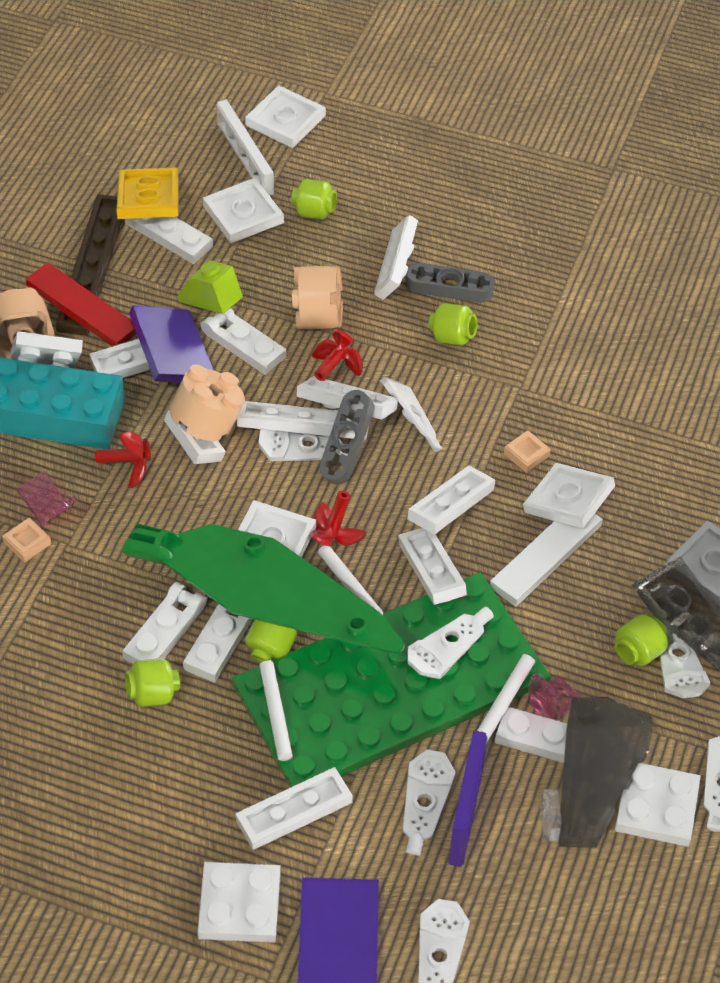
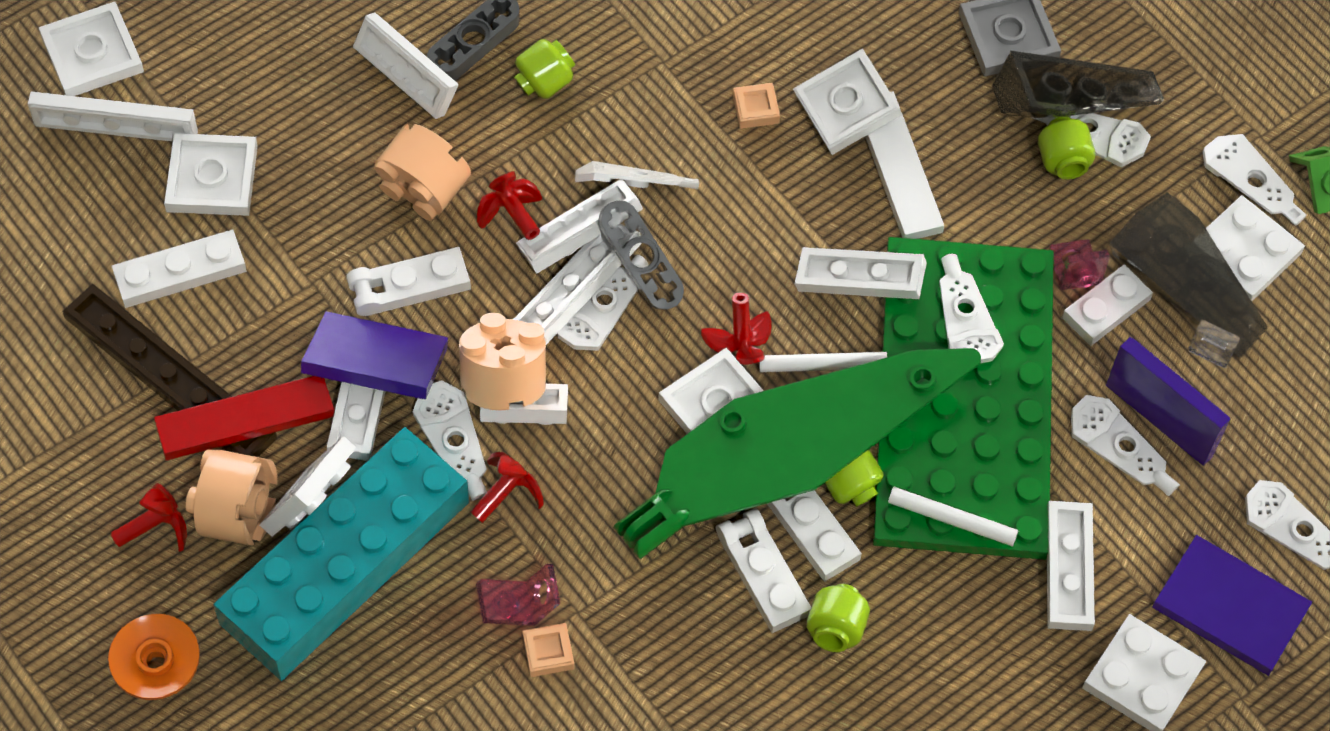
camera: 60 degrees left, 10 degrees up
yellow tile [117,168,179,219] -> none
lime slope [177,260,243,314] -> none
lime head [291,179,337,220] -> none
white plate [407,465,495,535] -> none
white bar [469,654,535,746] -> none
none -> white piece [412,380,487,501]

